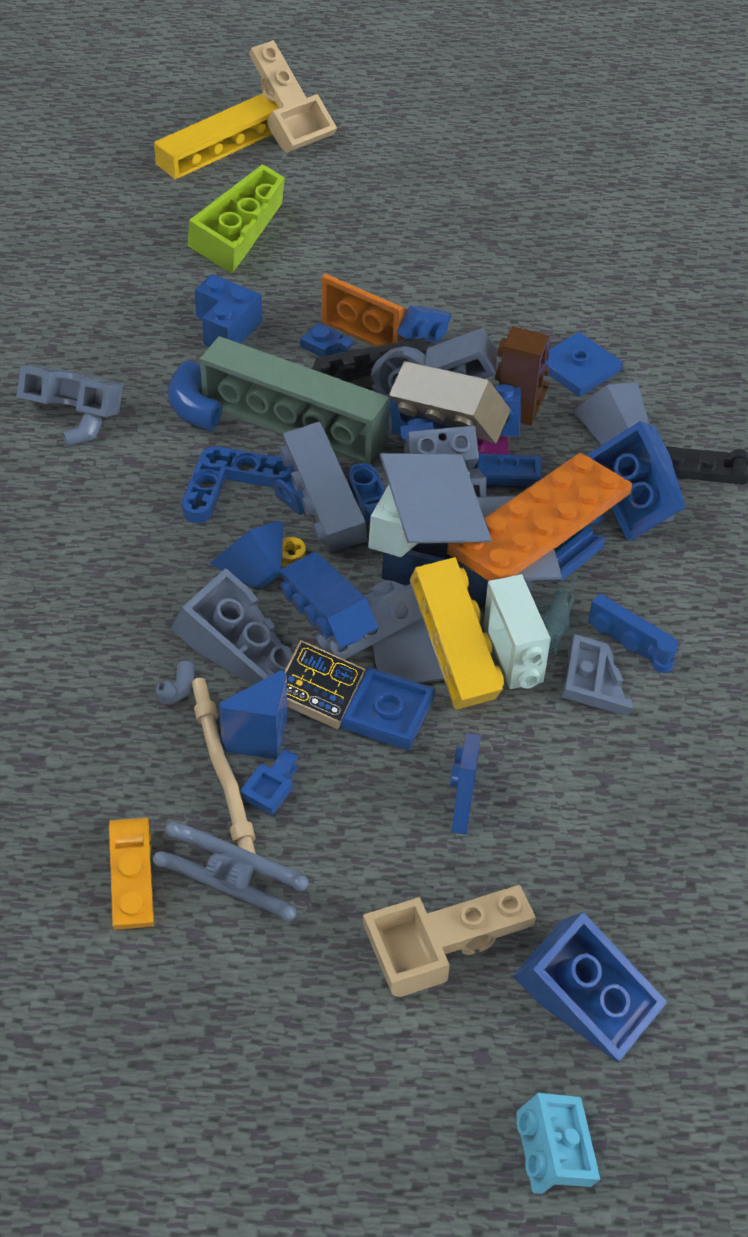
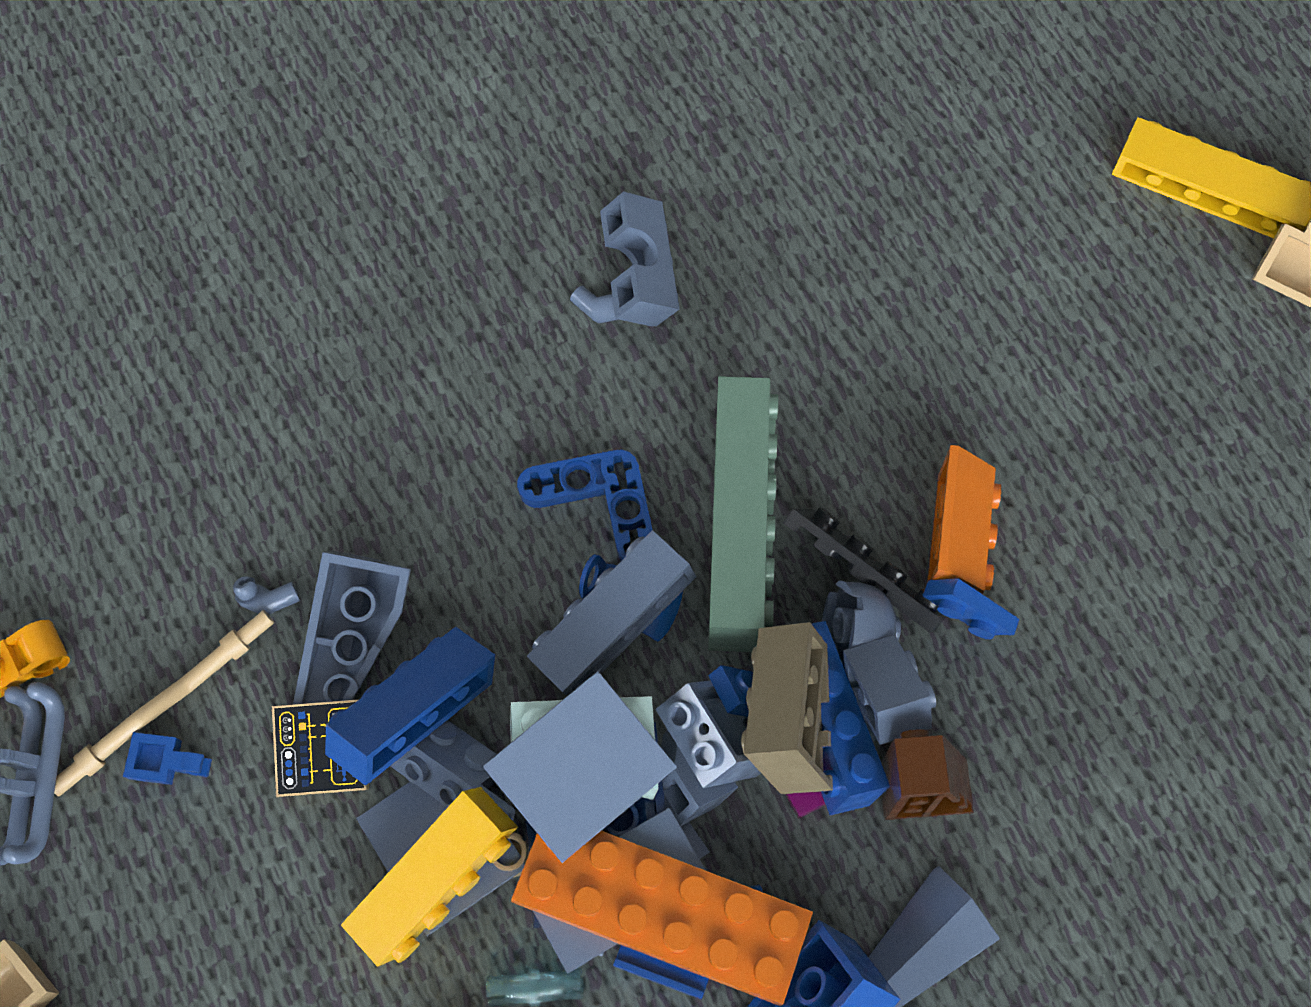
camera: 70 degrees right, 20 degrees up
blue cylinder [167,361,222,432] -> none
lime wedge [188,164,285,273] -> none
blue brick [194,274,263,347] -> none
blue slope [210,521,284,590] -> none
blue slope [219,670,288,759] -> none
yellow bush [281,537,306,568] -> none
blue plate [300,323,354,357] -> none
blue plate [341,667,436,751] -> none
blue piece [348,463,385,525] -> none
blue wing [450,733,481,835] -> none
blue plate [476,454,542,487] -> none
light aqua window [483,574,551,689] -> none
blue plate [545,332,623,397] -> none

